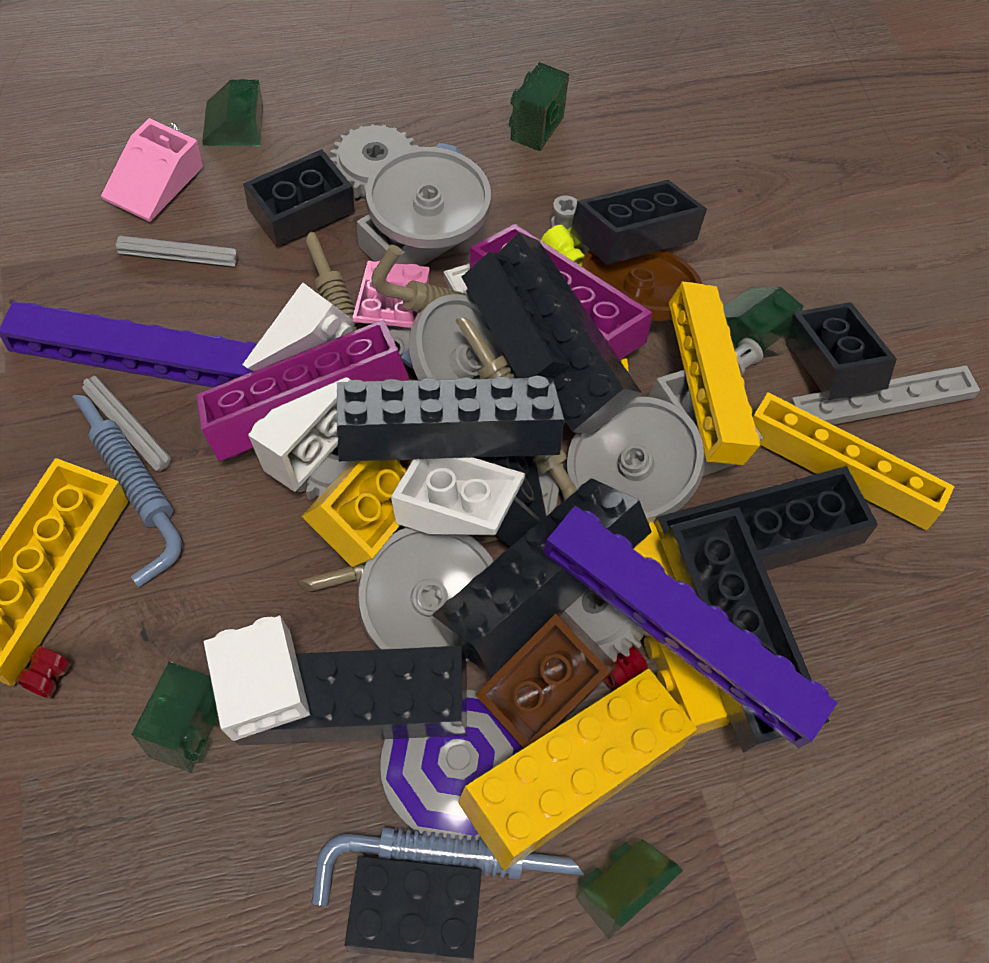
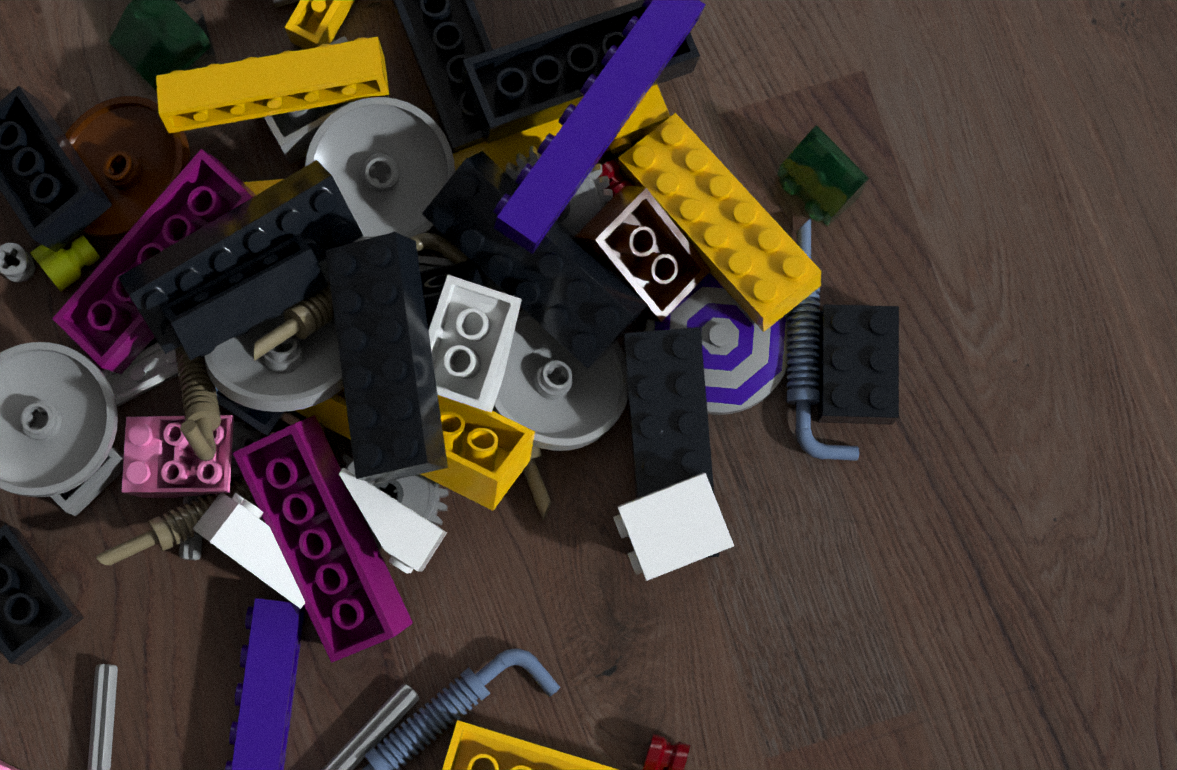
camera: 90 degrees left, 20 degrees up
clear green brick [131,661,220,773] -> none
light grey bush [734,338,763,376] -> none

